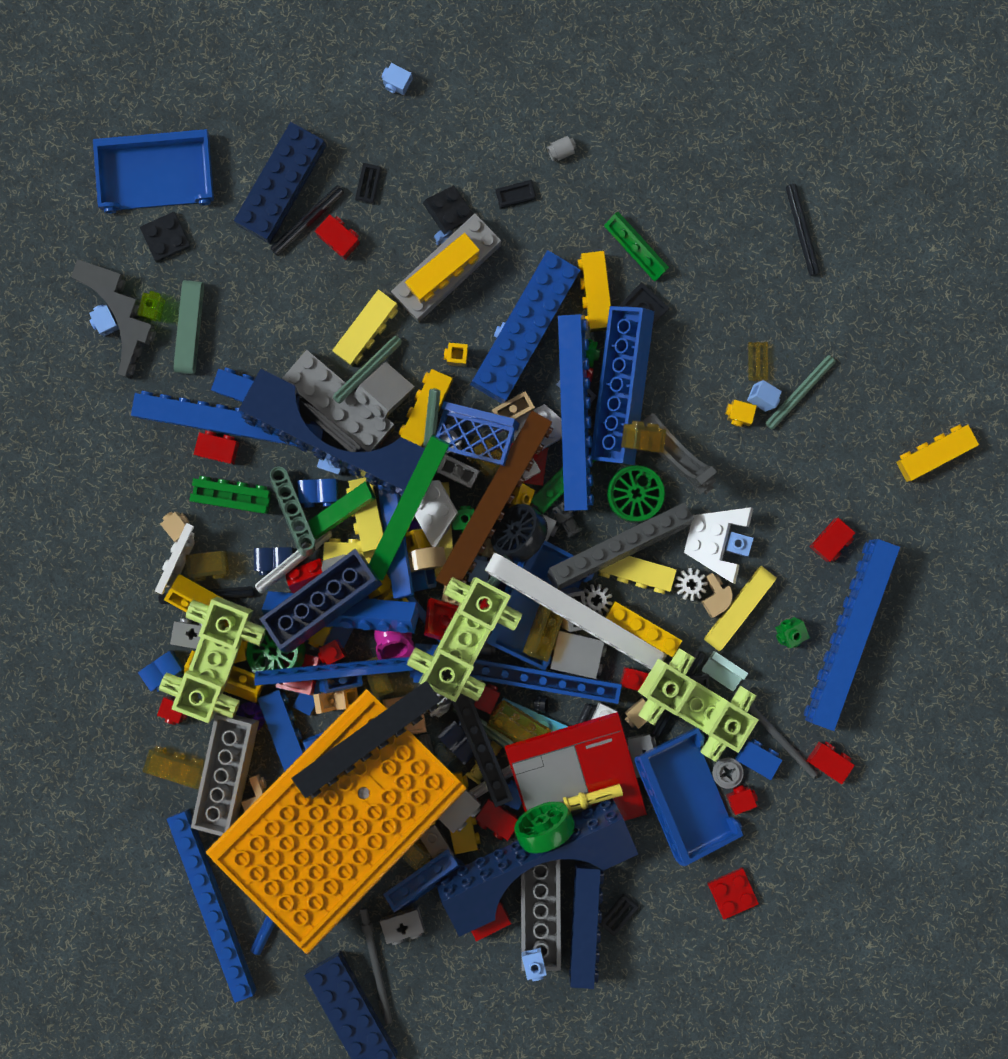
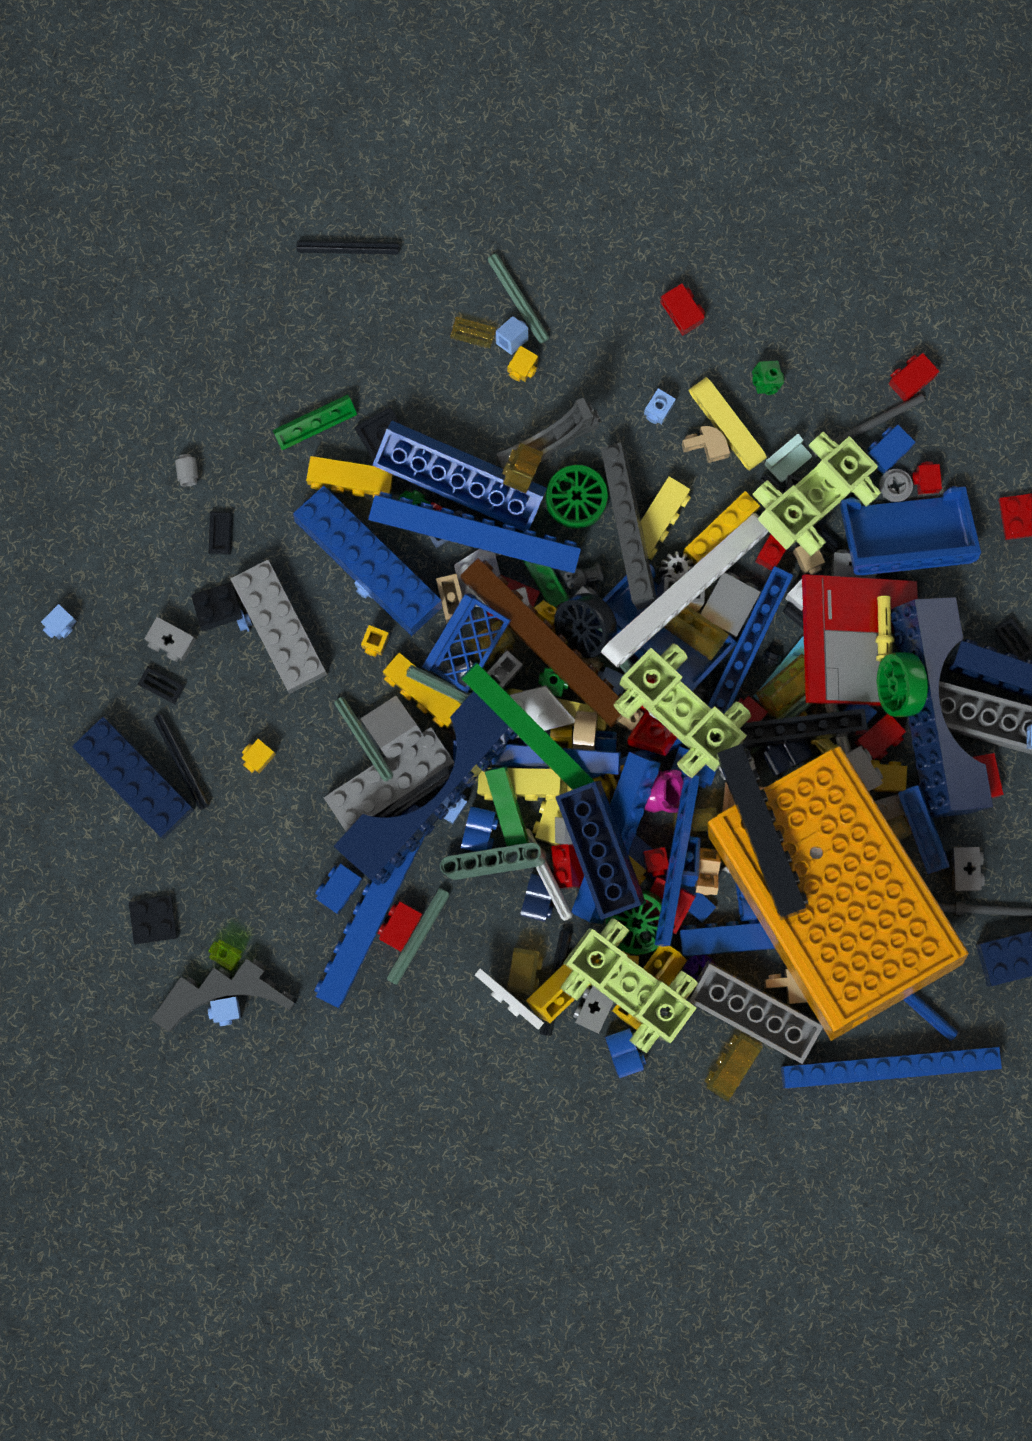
camera: 80 degrees left, 5 degrees down
blue windscreen [93,129,214,214] -> none
red brick [157,696,188,725] -> none
tan brick [160,512,193,542] -> none
sand green beam [174,280,204,374] -> none
green brick [189,476,272,514] -> none
red brick [315,214,360,260] -> none
light yellow brick [332,290,398,367] -> none
yellow brick [405,232,480,303] -> none
white gear [674,568,708,601] -> none
white wing [684,507,753,584] -> none
blue brick [804,539,900,731] -> none
yellow brick [896,424,979,482] -> none
none -> light grey brick [144,617,196,662]
none -> yellow brick [242,739,276,774]
none -> sand green axle [387,888,450,985]

